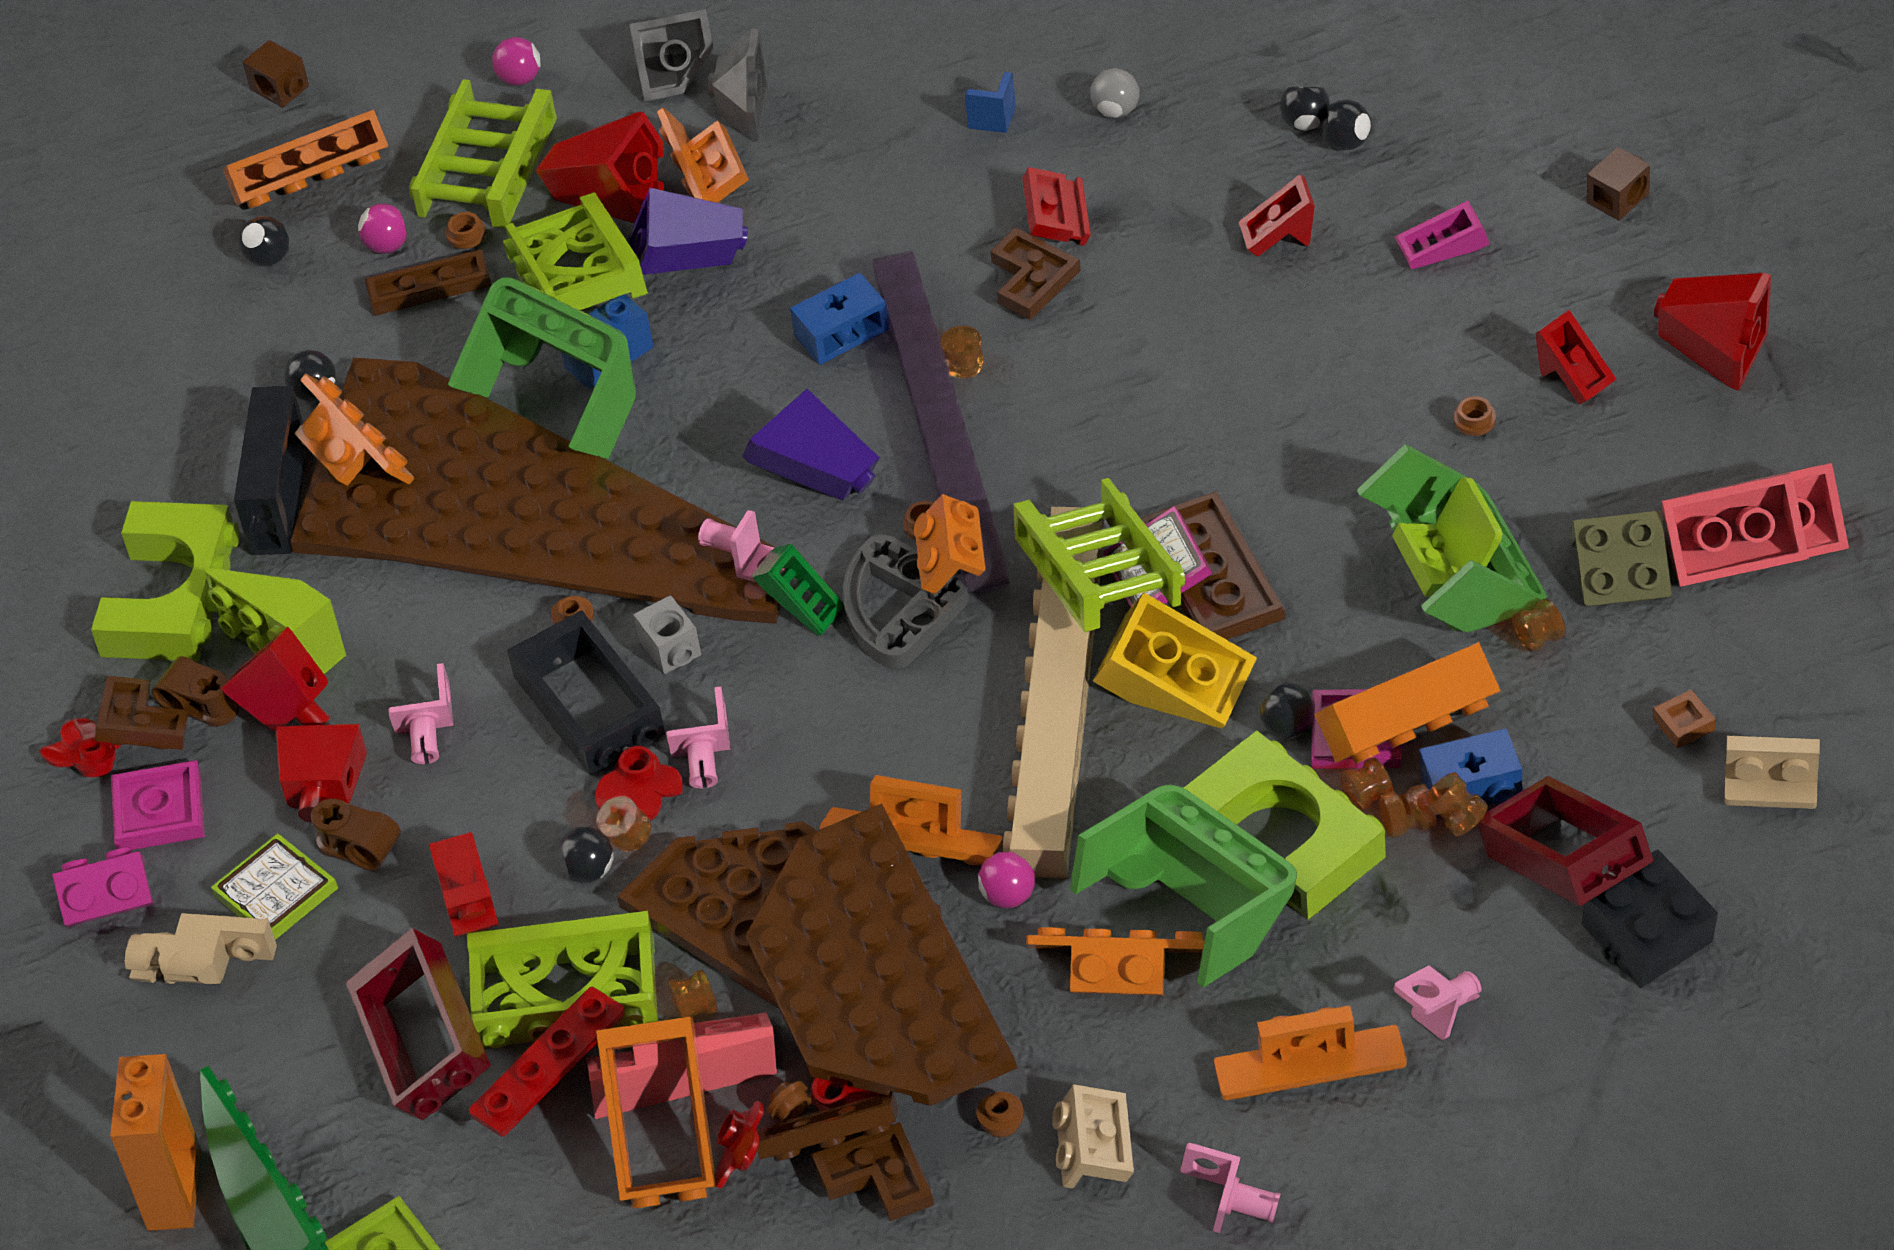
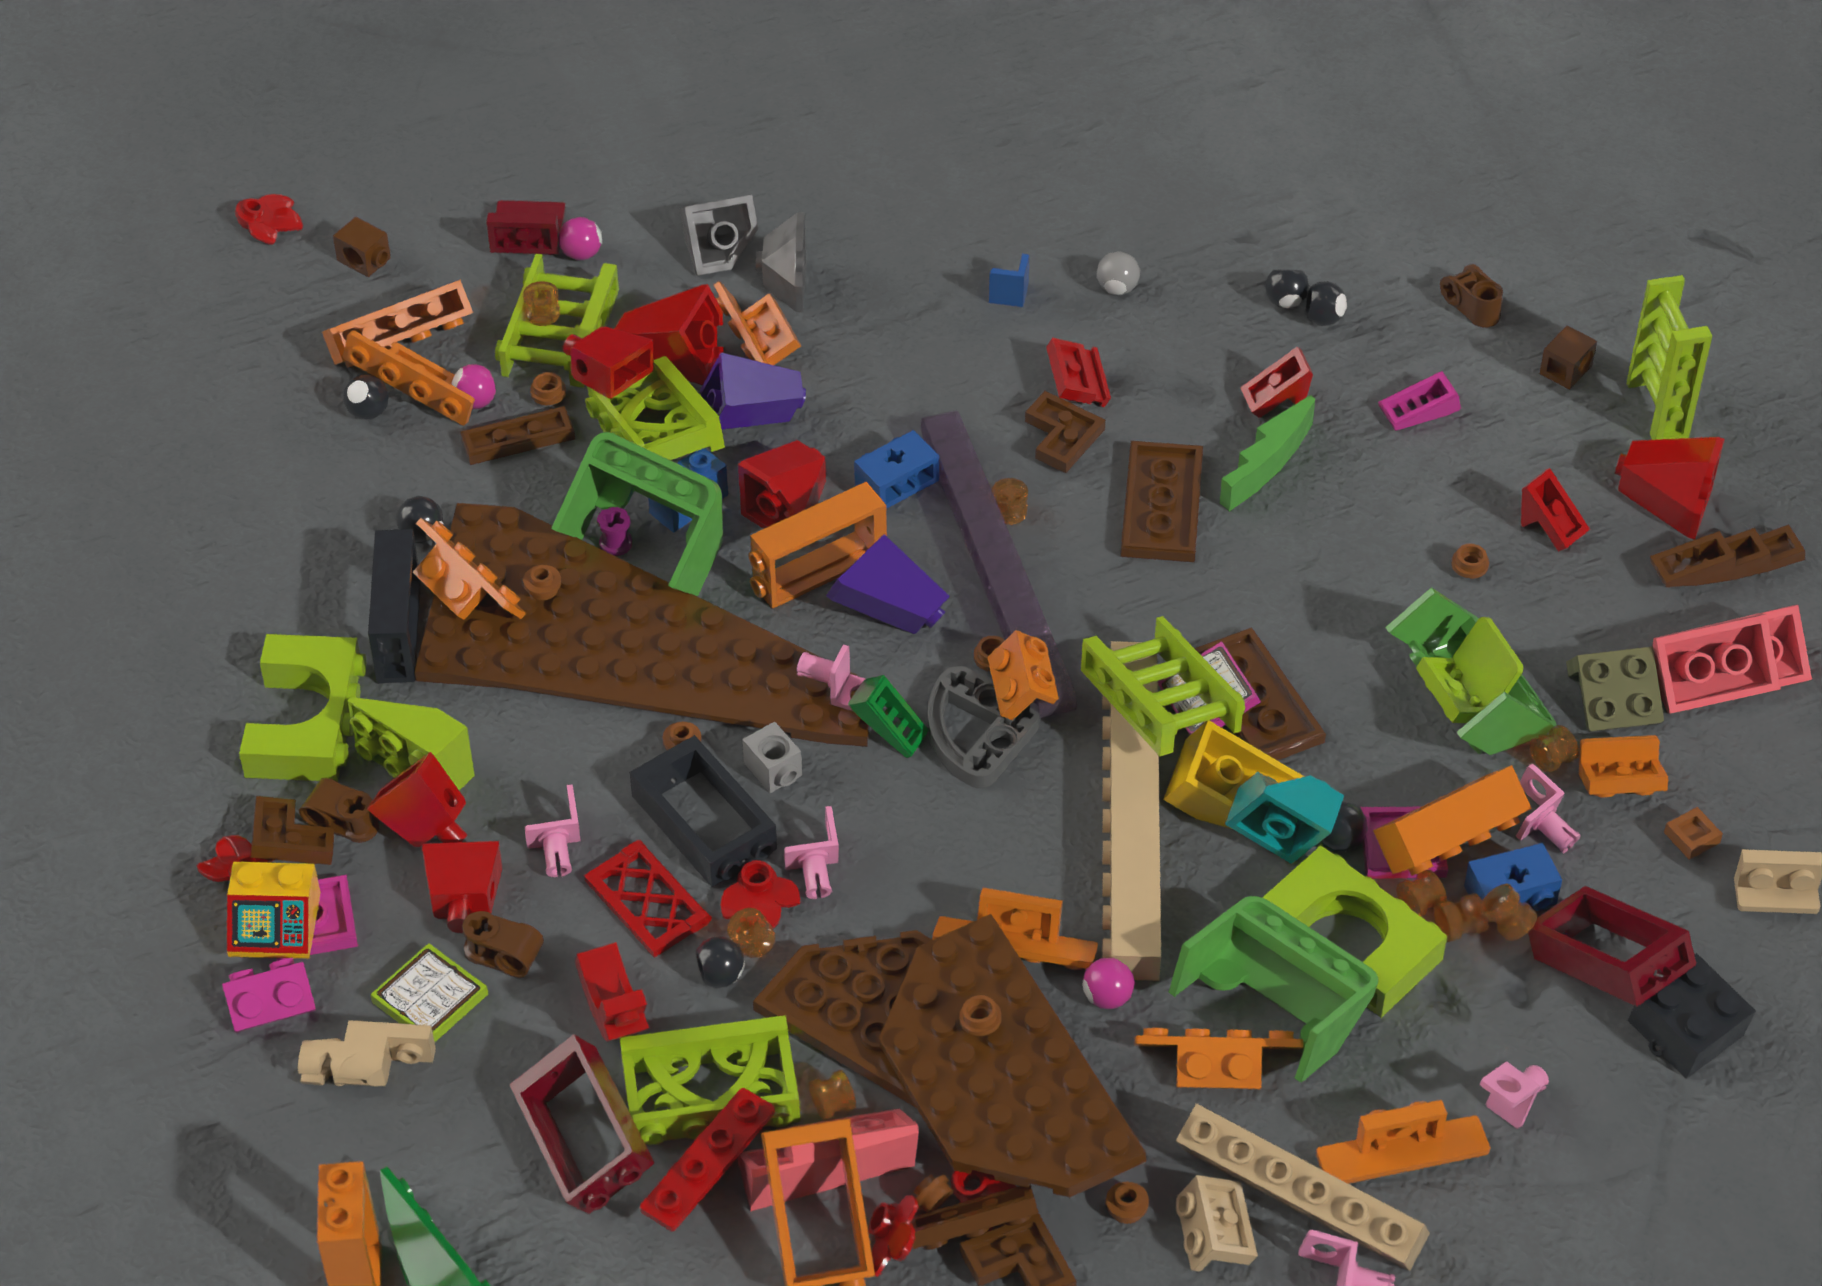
camera: 10 degrees left, 0 degrees up
none -> slope [227,862,321,959]
none -> red plate [235,194,303,245]
none -> orange bracket [343,330,475,426]
none -> dark red bracket [486,200,566,254]
none -> clear orange wheel [523,281,560,326]
none -> dark orange plate [523,565,561,600]
none -> red torso [563,327,653,399]
none -> red window [584,840,712,958]
none -> magenta bush [597,507,633,556]
none -> red slope [738,440,826,529]
none -> orange window [748,482,887,609]
none -> dark orange plate [959,995,1002,1036]
none -> reddish brown tile [1121,441,1203,562]
none -> tan brick [1176,1103,1430,1271]
none -> bright green slope [1220,395,1315,512]
none -> teal slope [1225,772,1344,864]
none -> reddish brown piece [1440,264,1503,327]
none -> bright pink bracket [1516,764,1581,854]
none -> orange bracket [1578,735,1668,798]
none -> lime fence [1626,275,1712,440]
none -> reddish brown slope [1650,524,1805,587]

